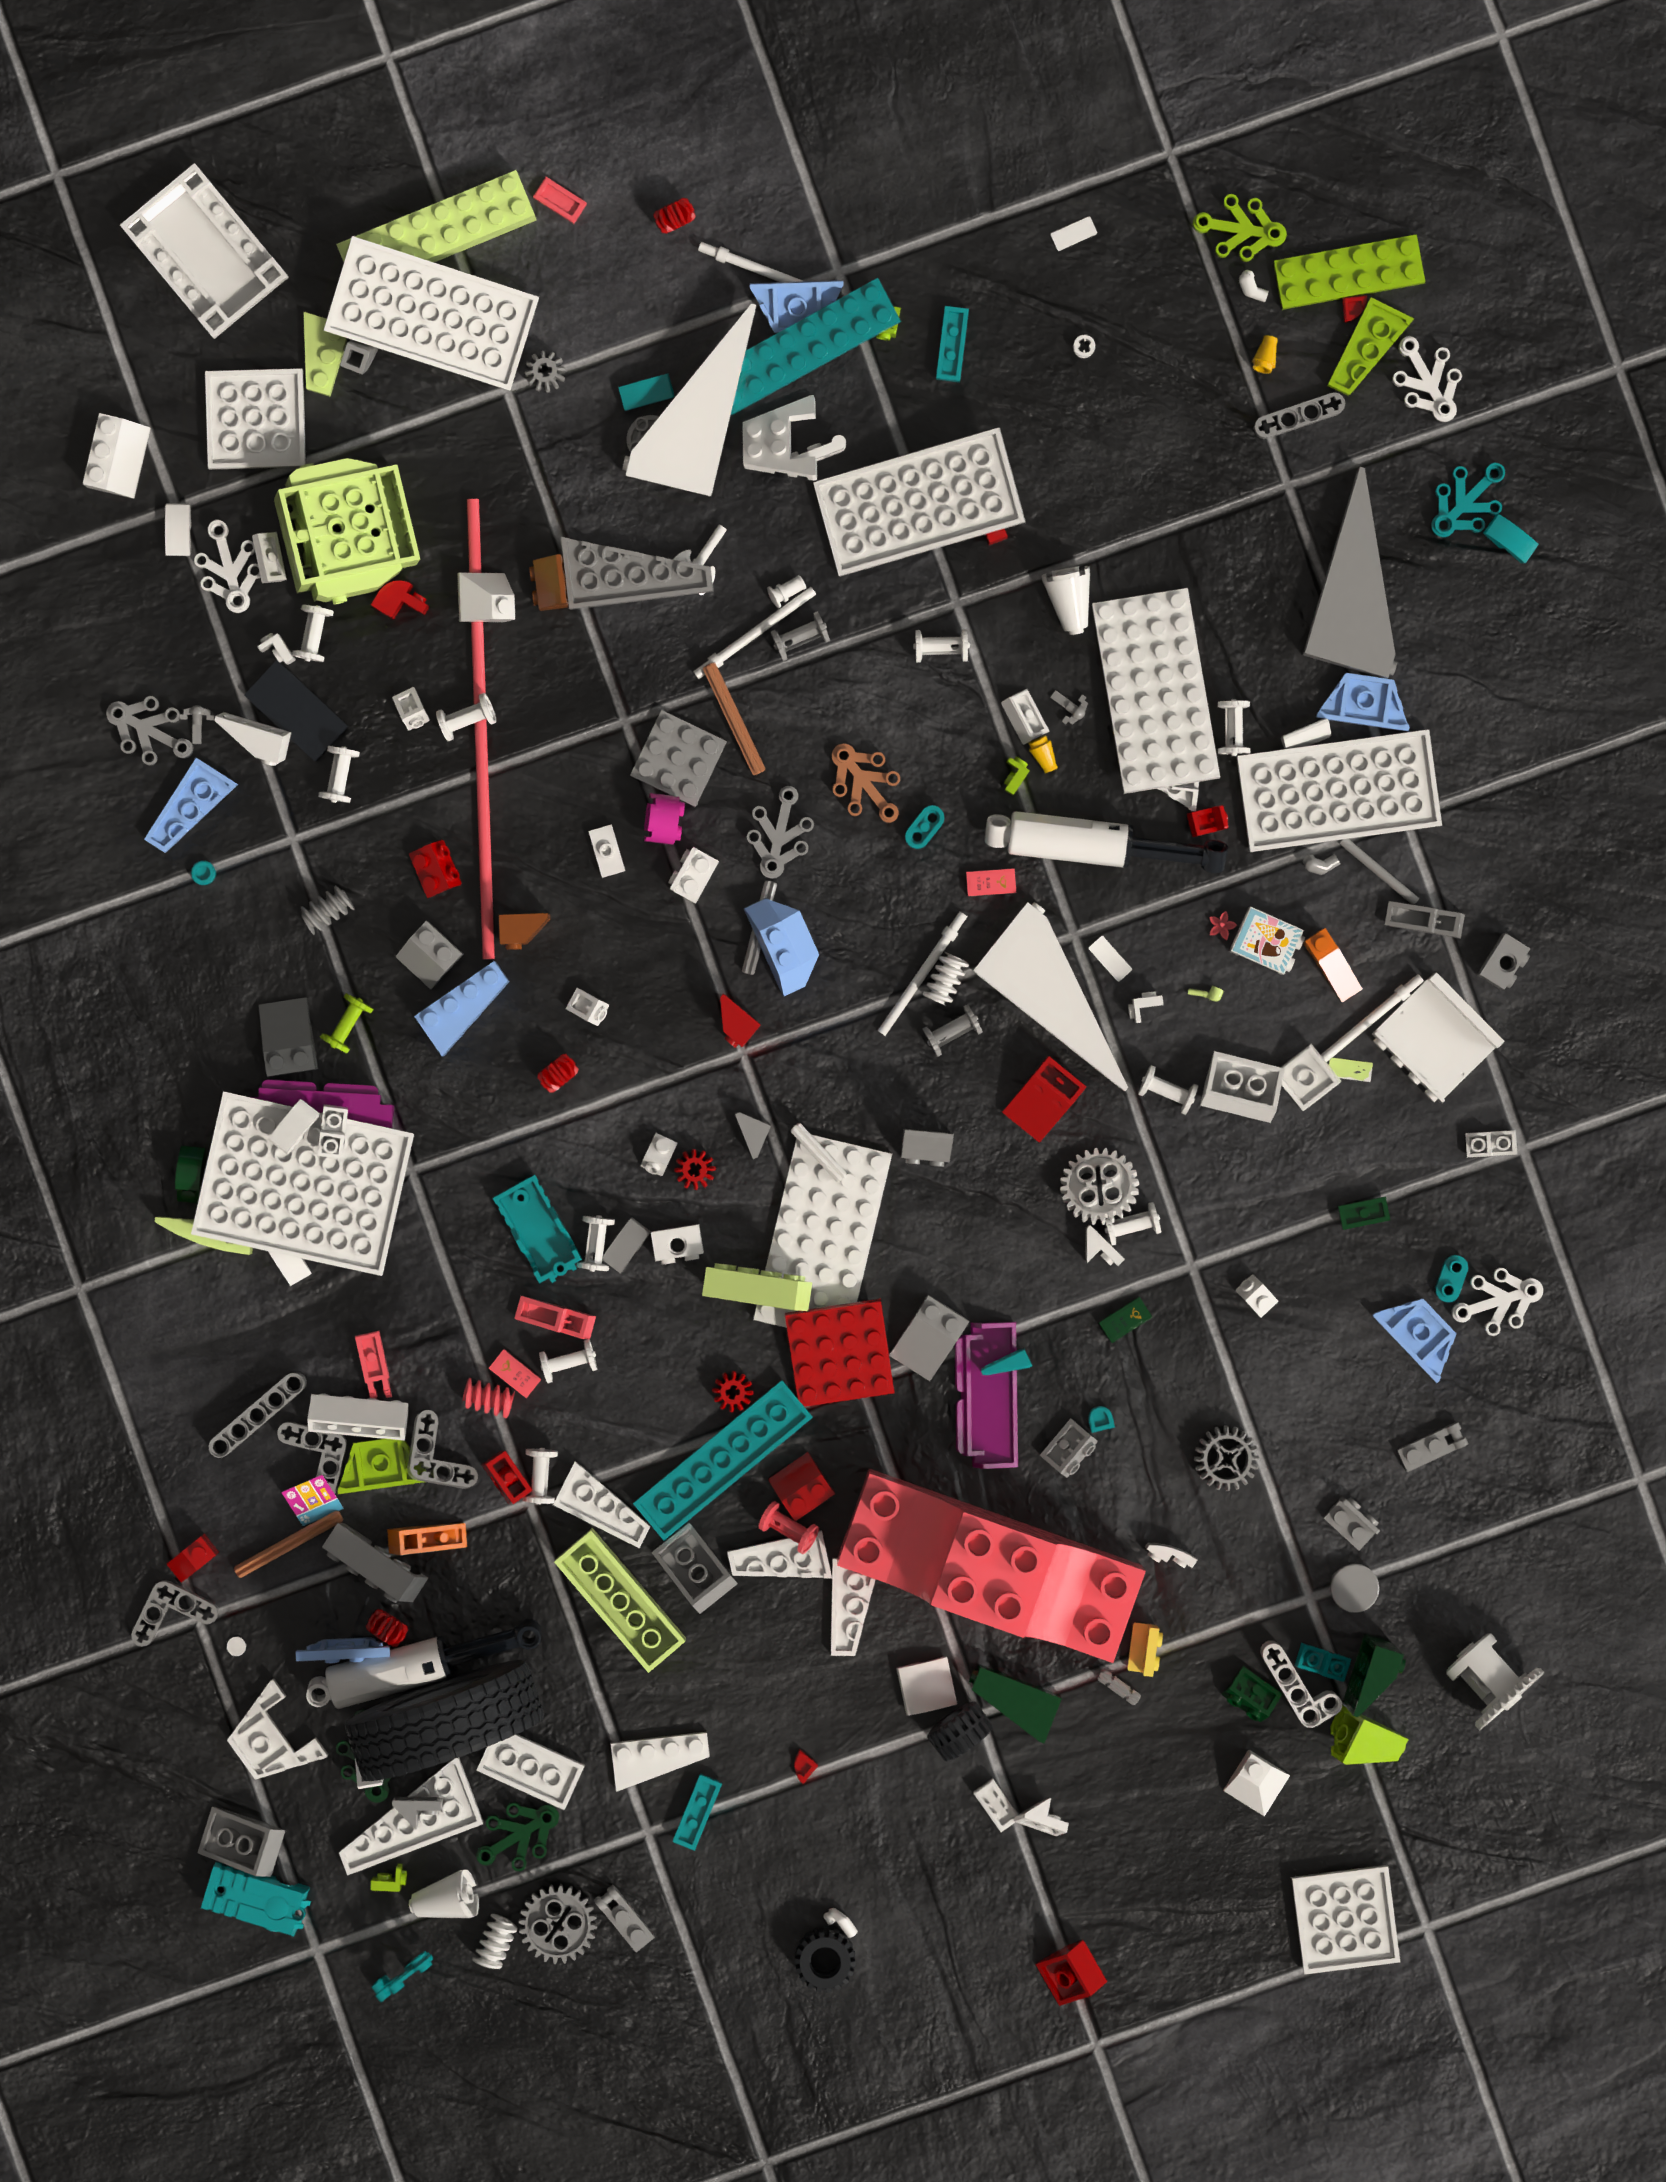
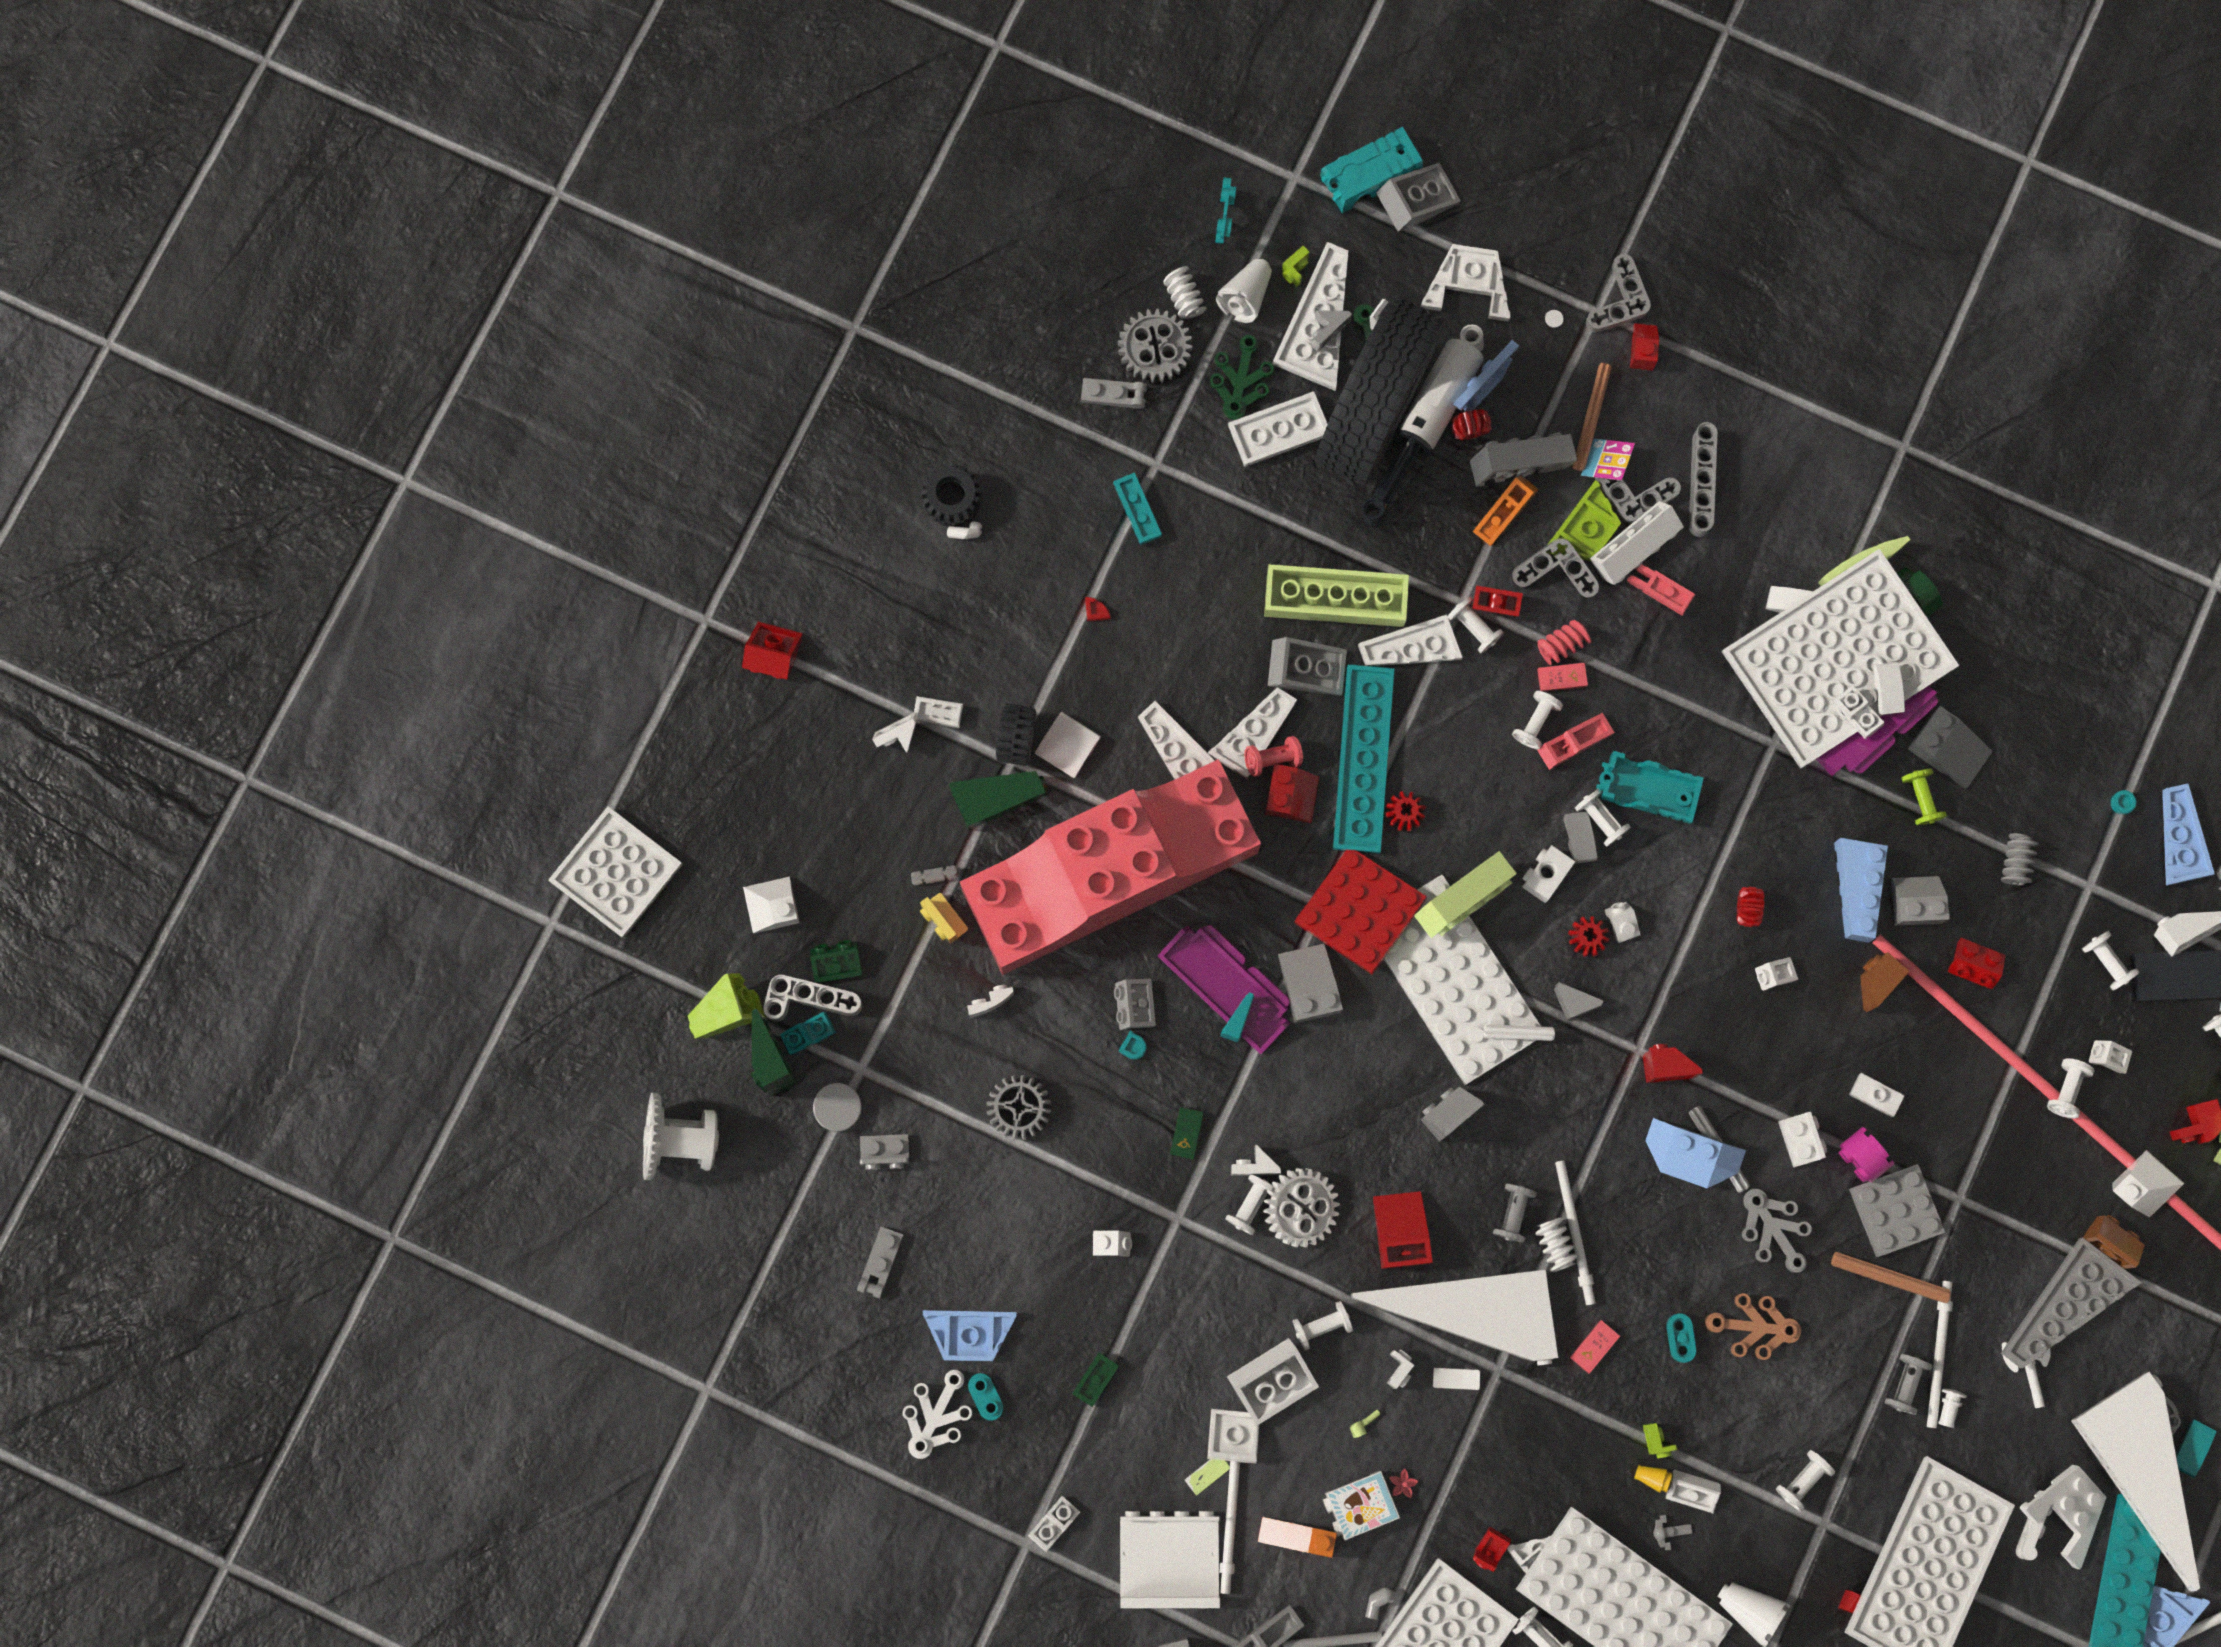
camera: 130 degrees right, 10 degrees down
white wing [611,1732,710,1792] -> none
white piece [984,812,1228,873] -> none

